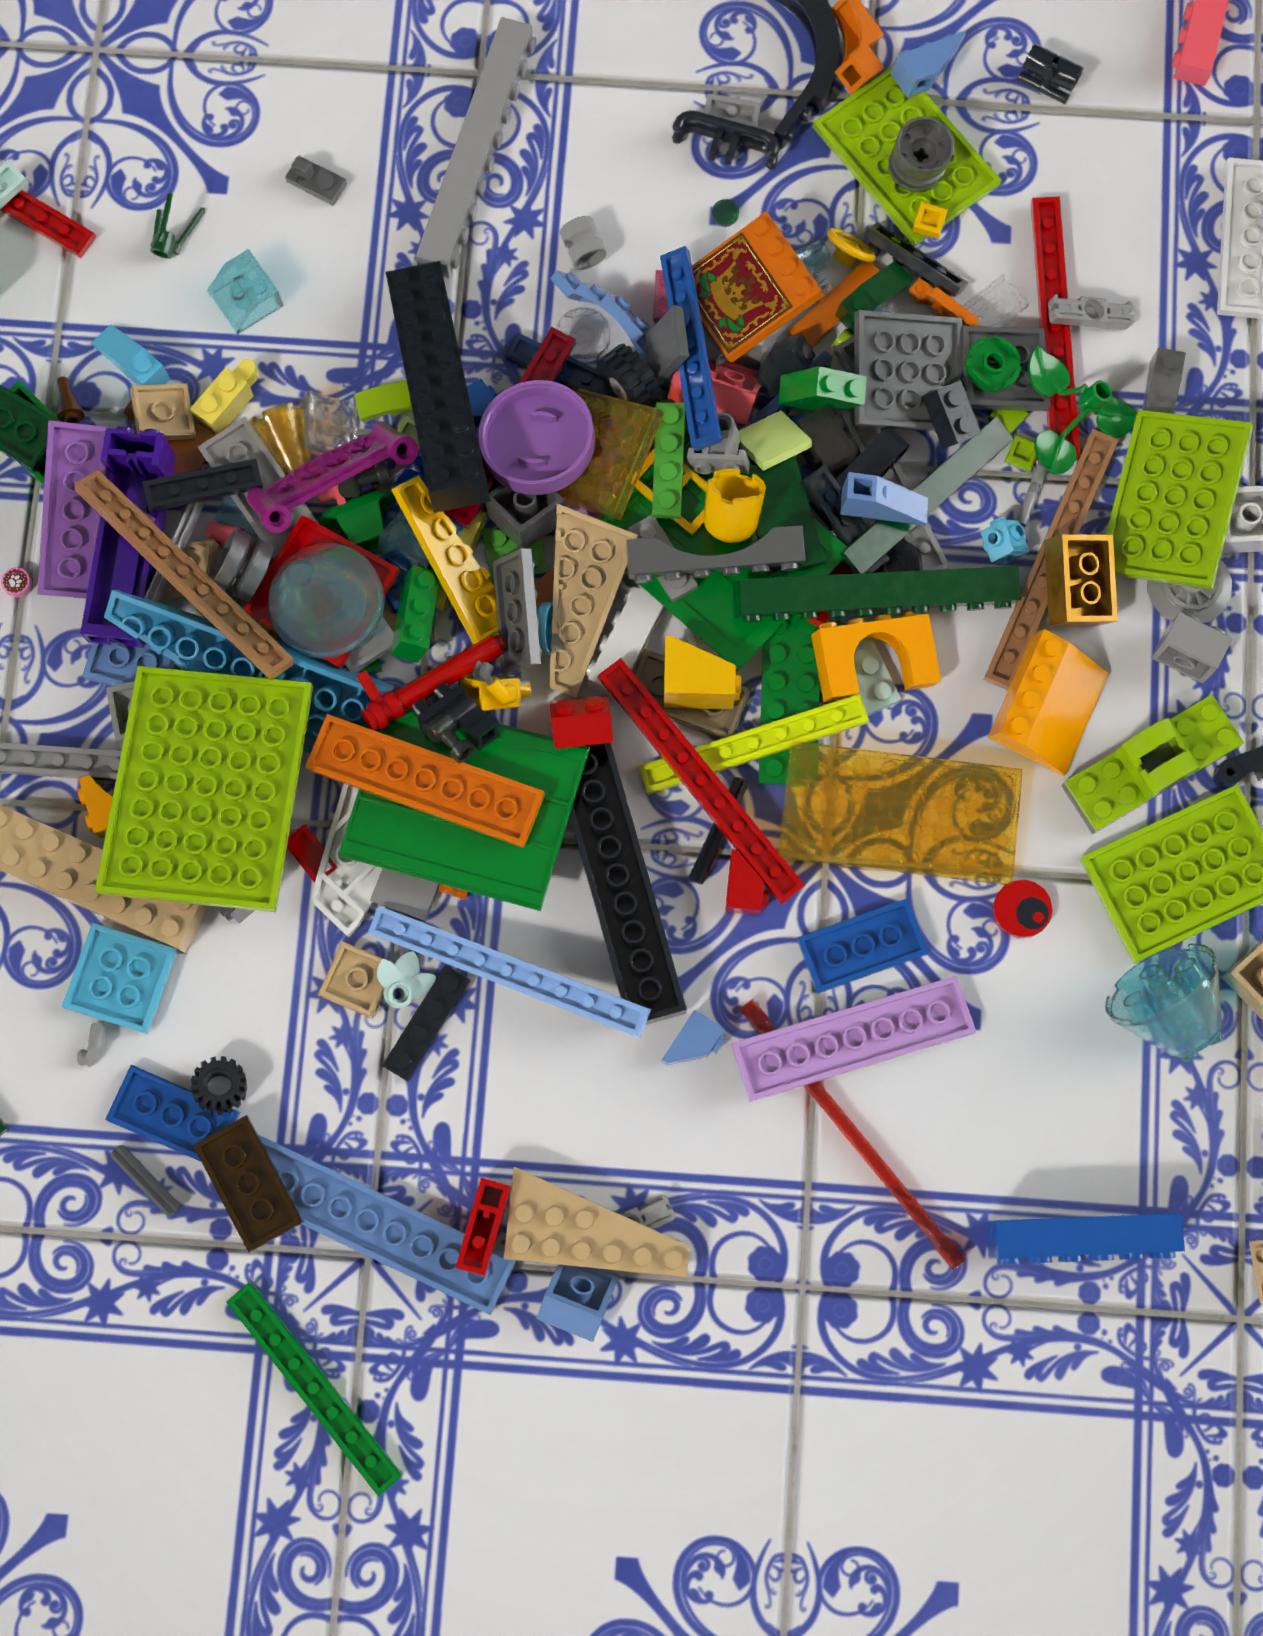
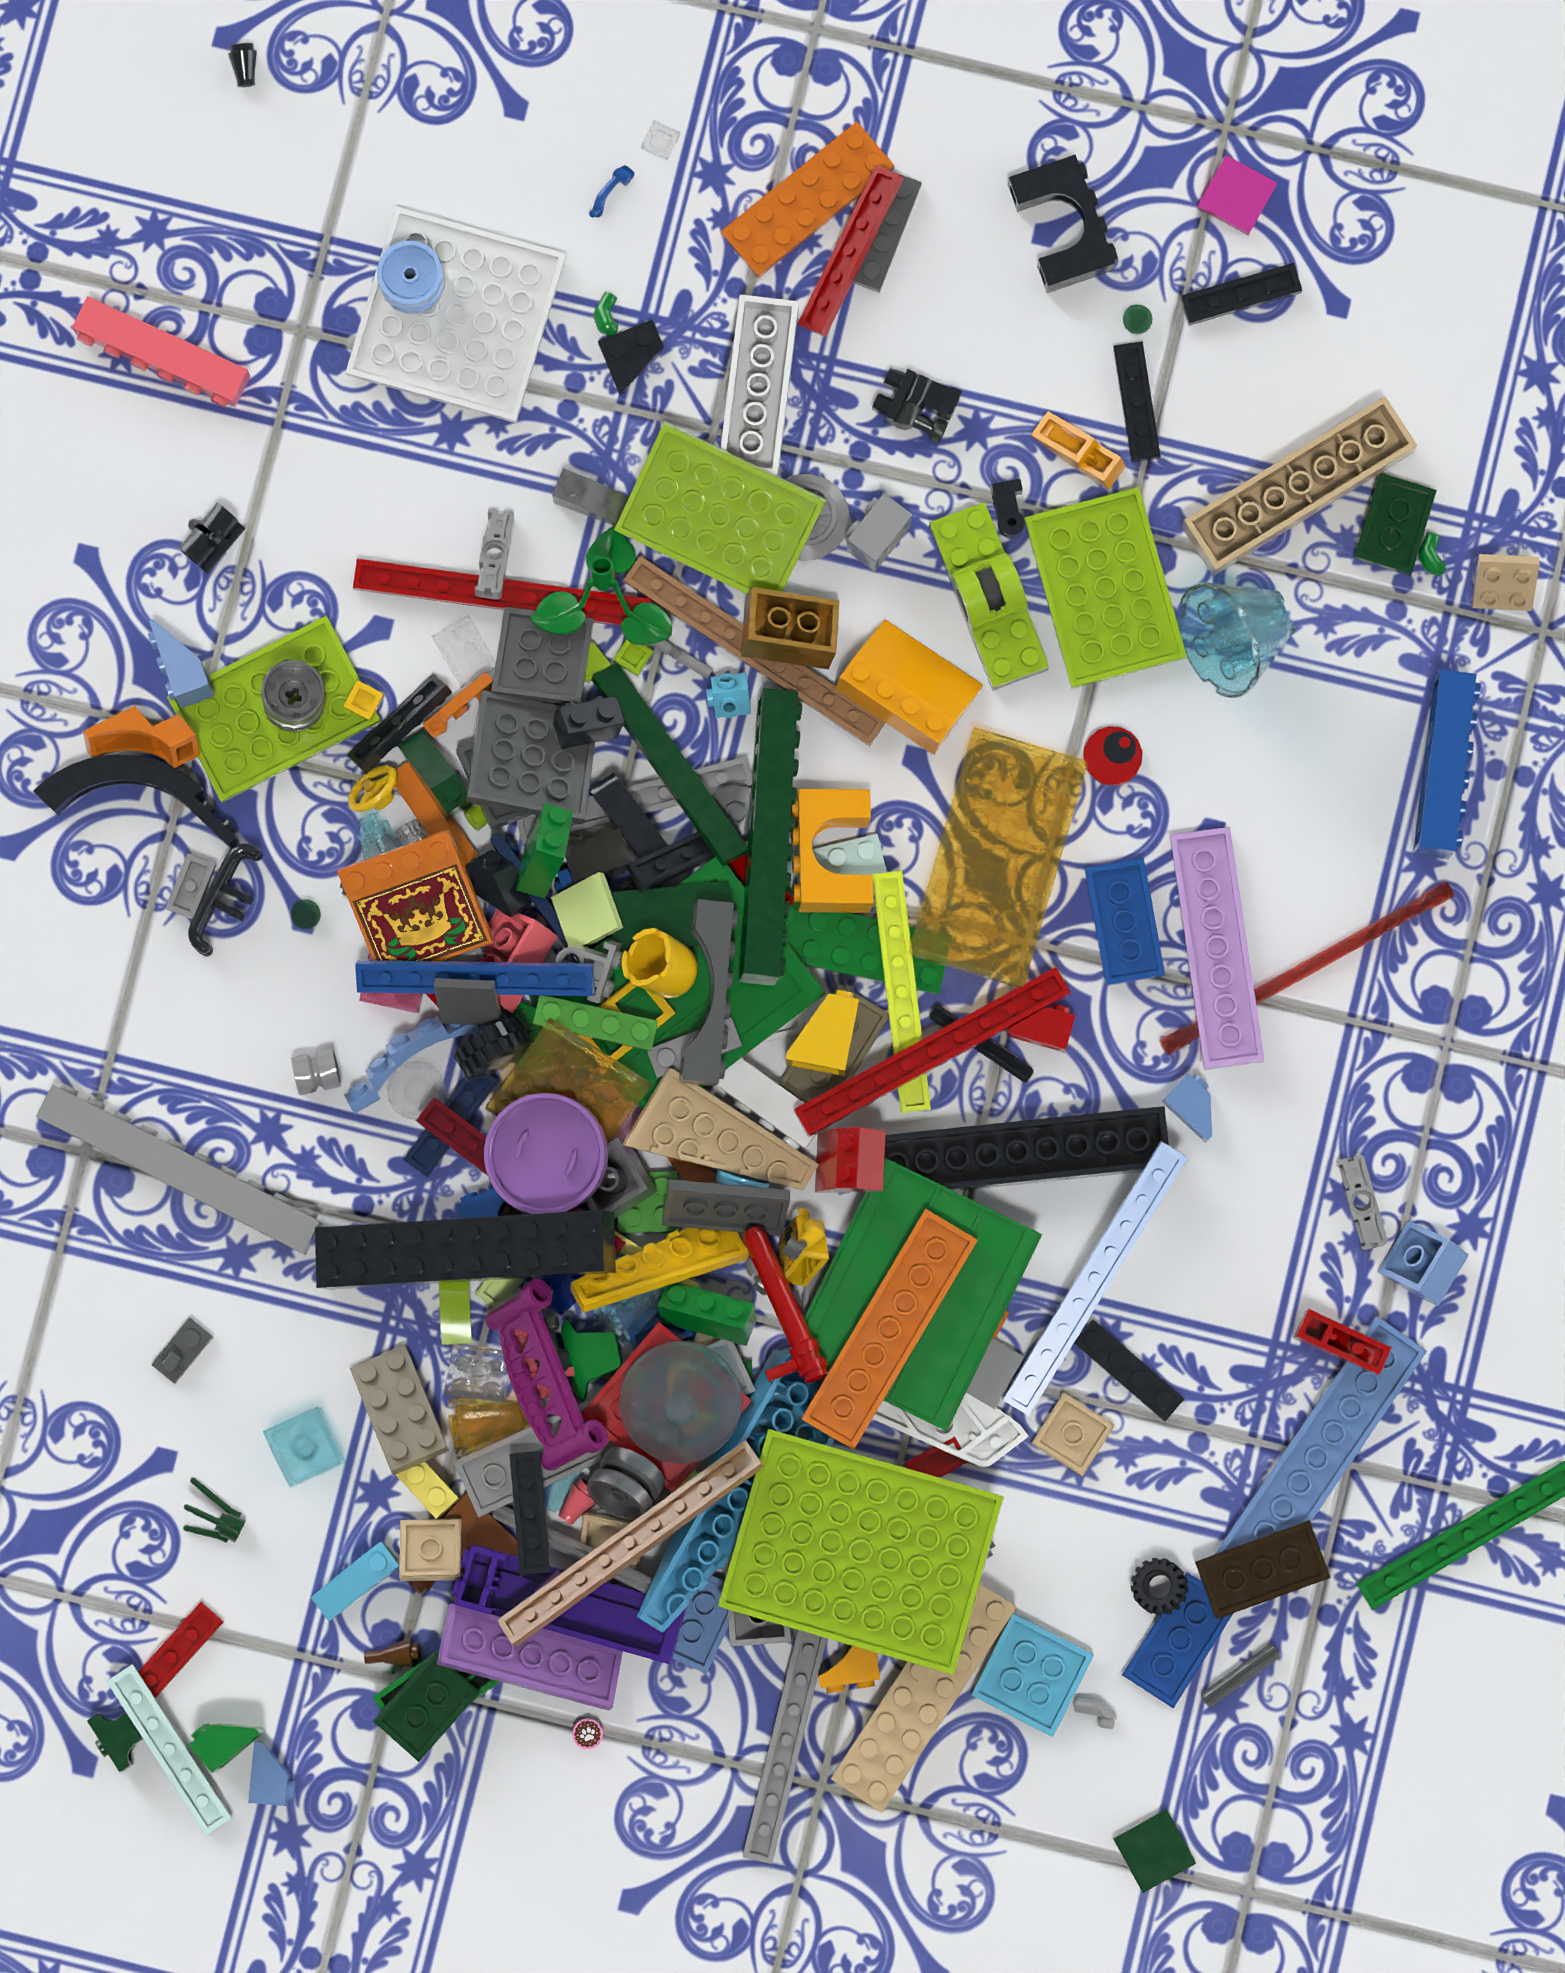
camera: 80 degrees left, 5 degrees up
light aqua plate [377,951,436,1009] -> none
black hips [412,682,500,763] -> none
tan wing [504,1167,690,1278] -> none
medium blue slope [840,472,928,526] -> none
green tile [964,336,1021,392] -> none
none -> dark tan plate [350,1344,449,1476]

